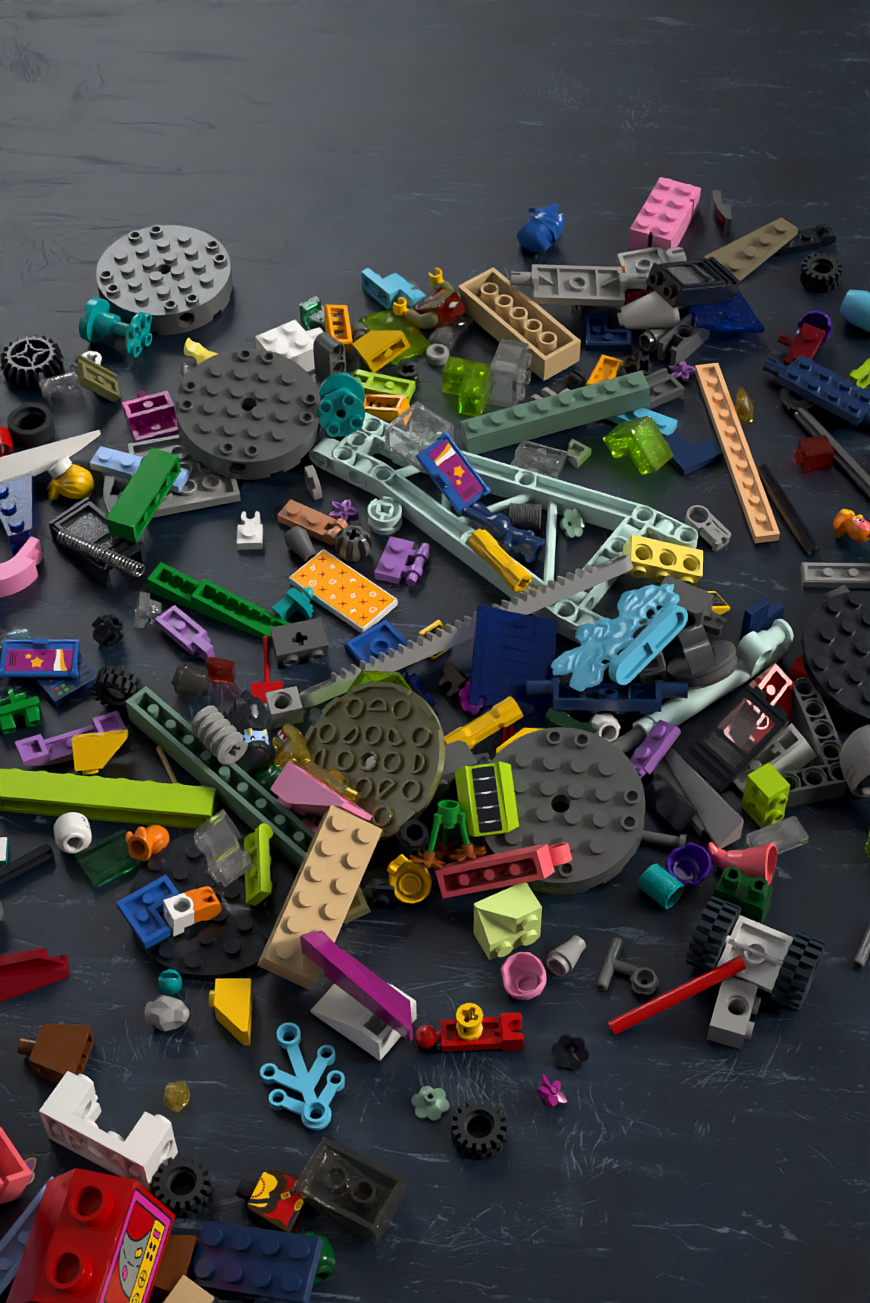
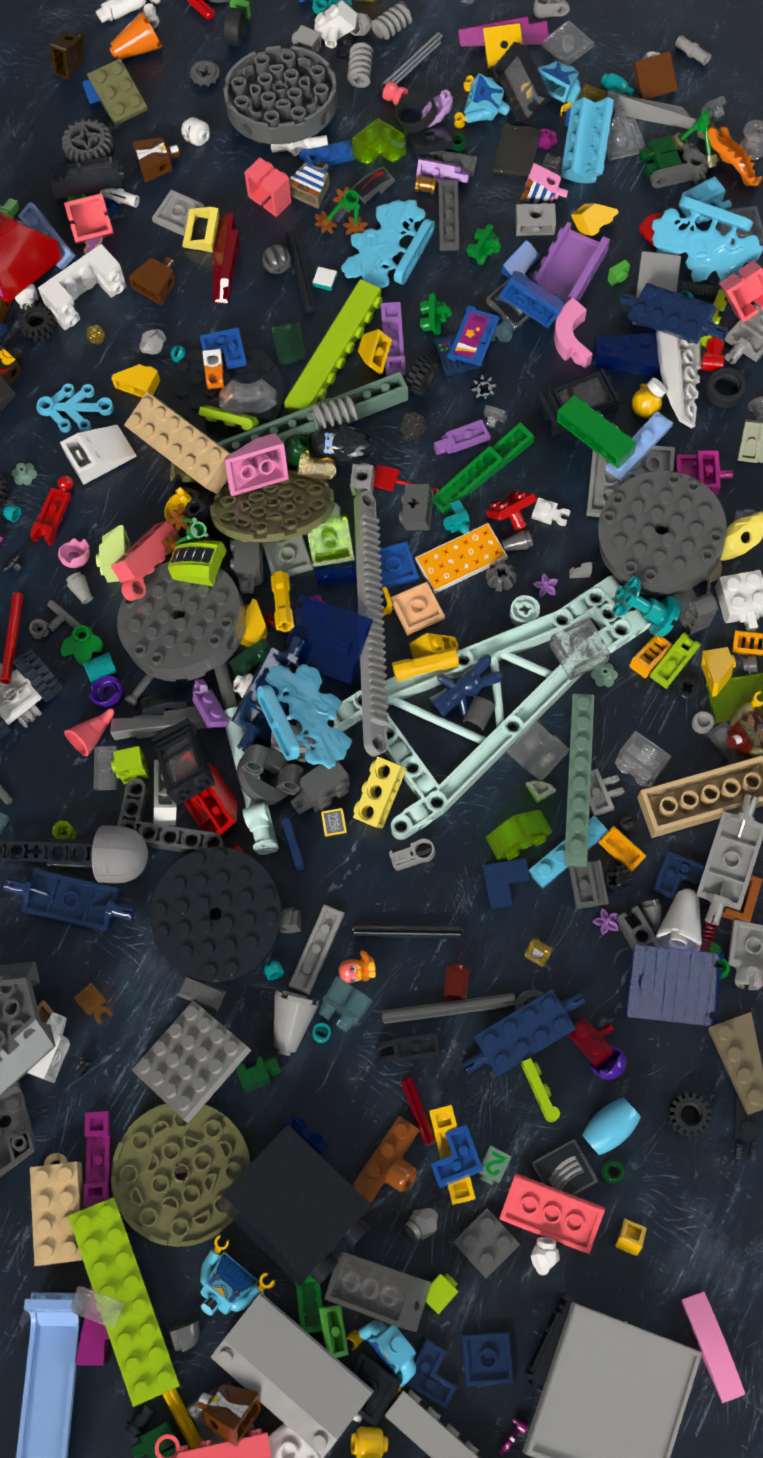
camera: 115 degrees right, 20 degrees up
white head [54,812,92,854] -> none
dark grey piece [57,529,145,577] -> none
dark grey slope [103,476,118,513] -> none
orange animal [126,825,170,861] -> none
clear red tile [206,657,236,684] -> none
nougat plate [277,499,348,545] -> none
magenta wedge [300,930,413,1042] -> none
clear yellow plate [306,761,362,803] -> none
medium lavender plate [375,536,430,586] -> none
door [416,431,492,514] -> none
dark brown tile [438,662,471,699] -> none
clear neon green brick [442,356,494,417] -> none
yellow bush [456,1003,483,1041] -> none
sand green plant [560,508,585,538] -> none
black door [646,257,741,308] -> none
light nougat plate [695,363,780,543] -> none
dark green hips [713,866,774,924] -> none
none -> teal hinge [3,504,21,522]
none -> green plate [61,625,103,666]
none -> light nougat plate [390,582,445,635]
none -> yellow slope [409,633,459,659]
none -> red plate [485,490,537,530]

